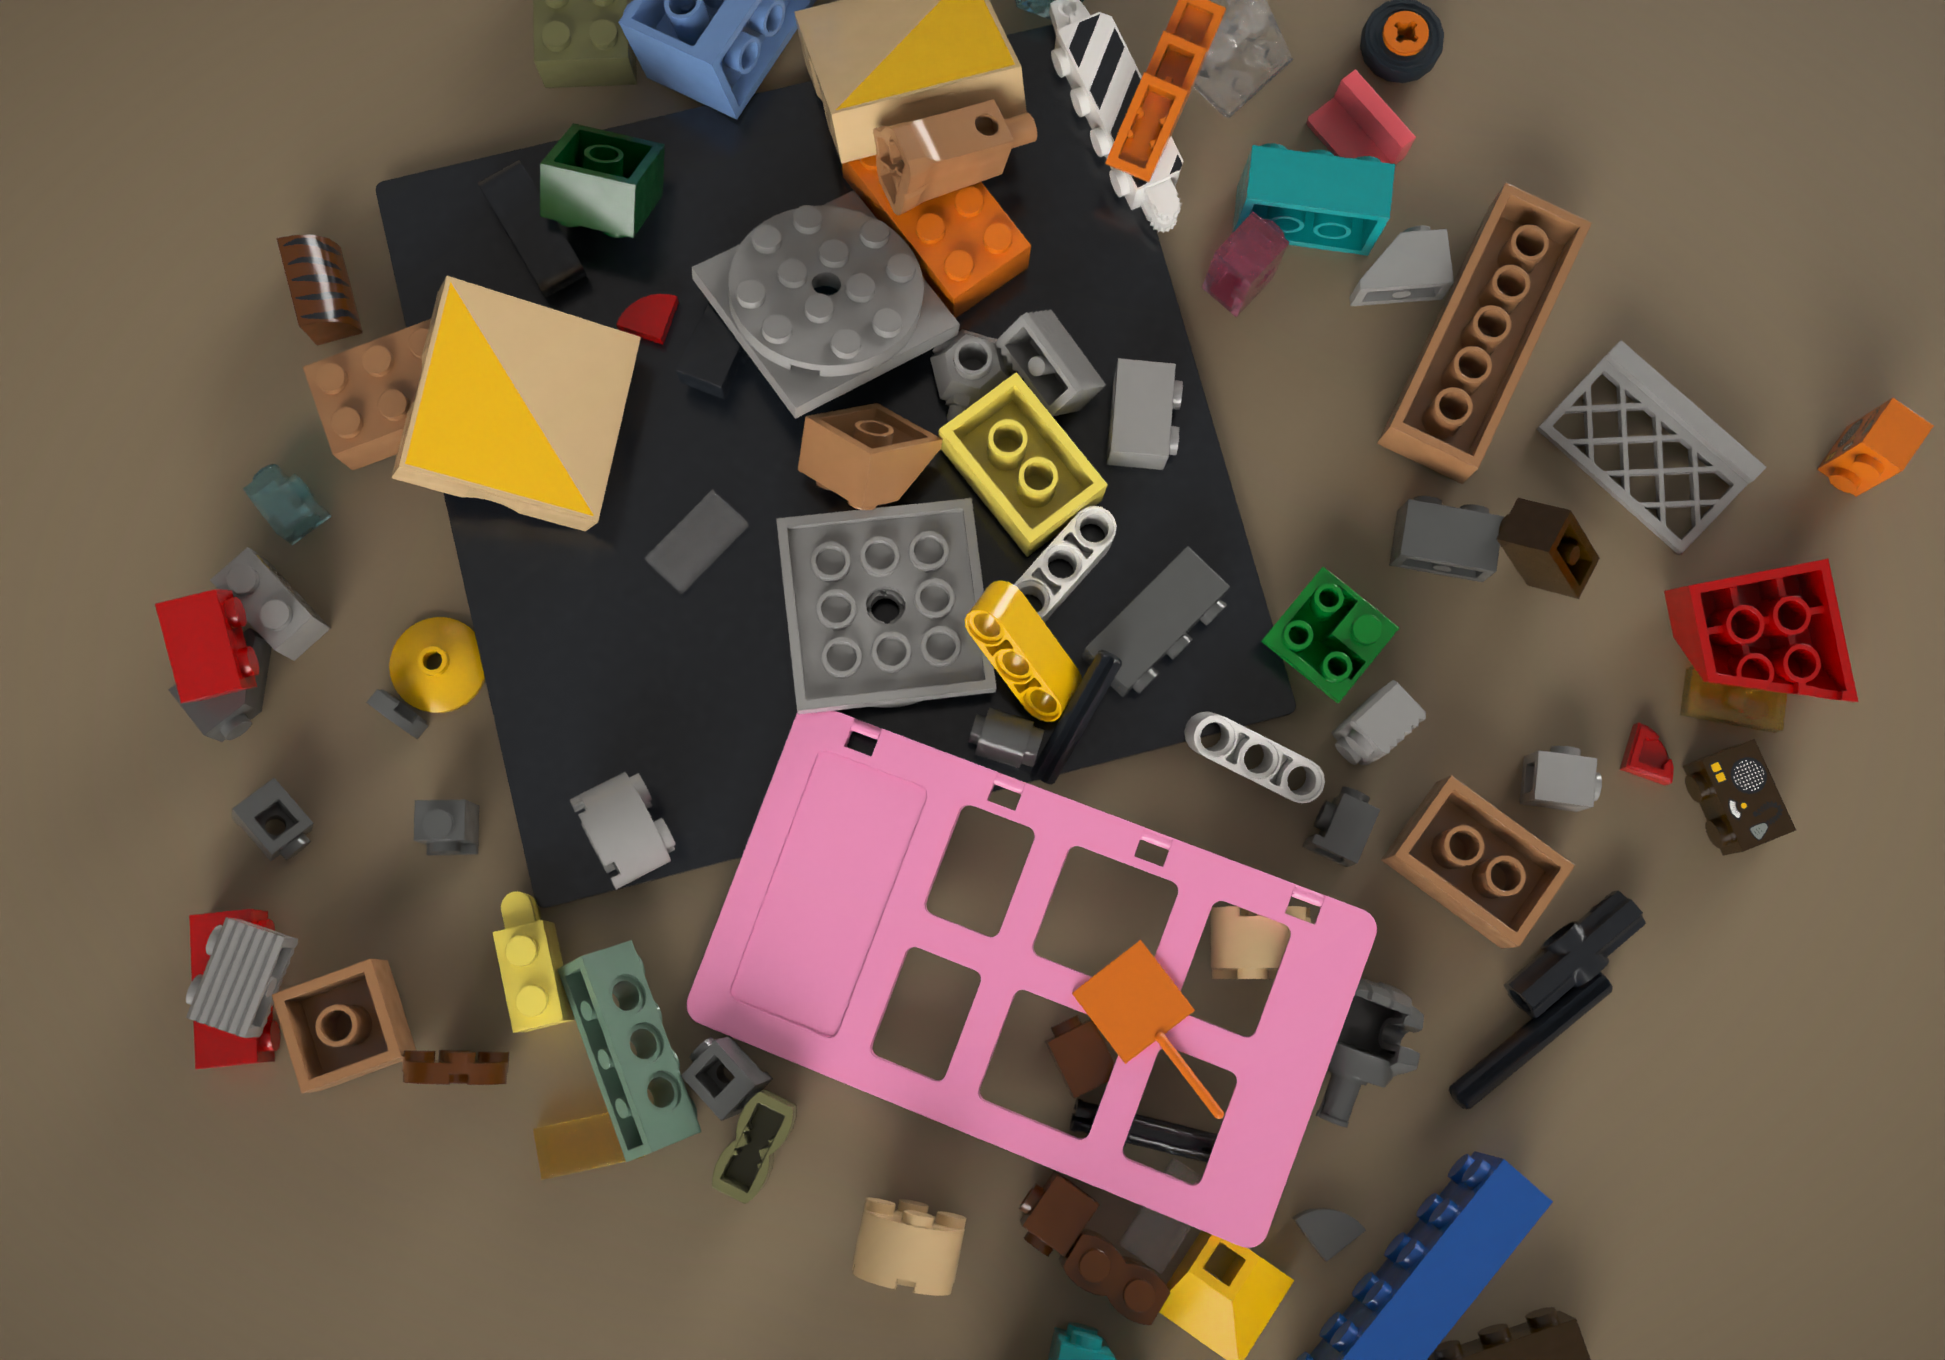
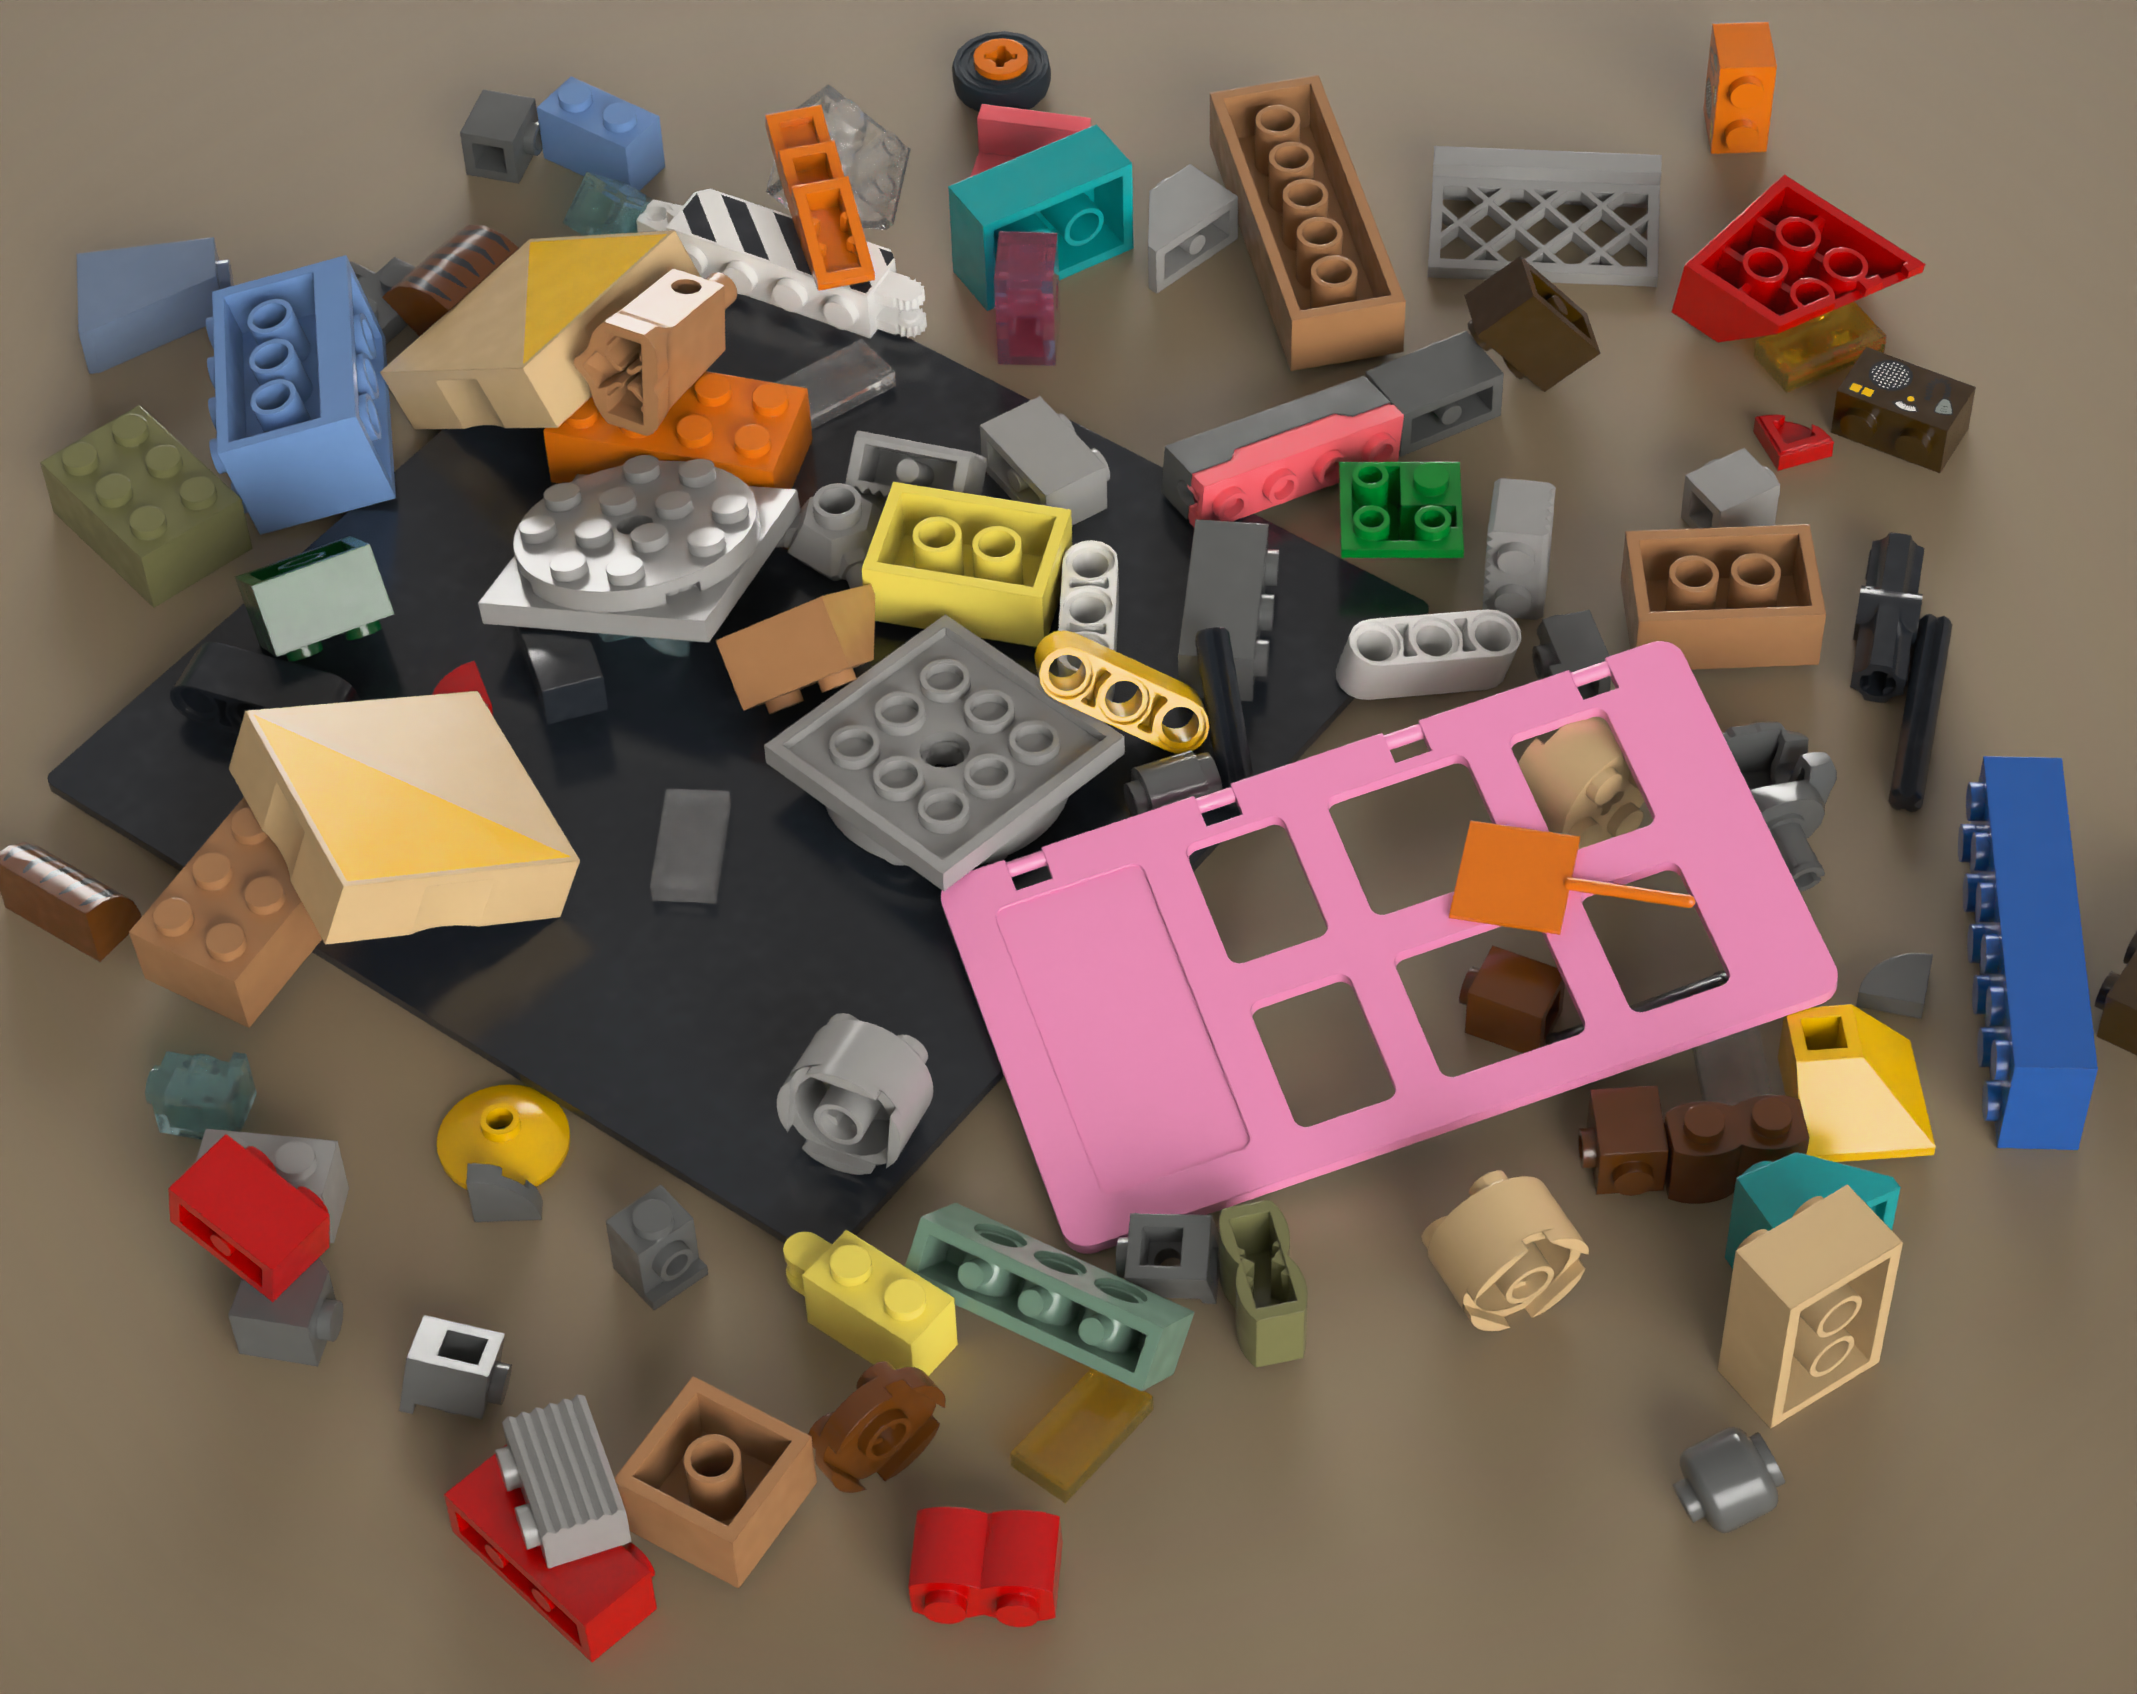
camera: 30 degrees left, 30 degrees down
none -> clear tile [776,339,896,429]
none -> red brick [908,1507,1063,1627]
none -> coral piece [1161,376,1404,527]

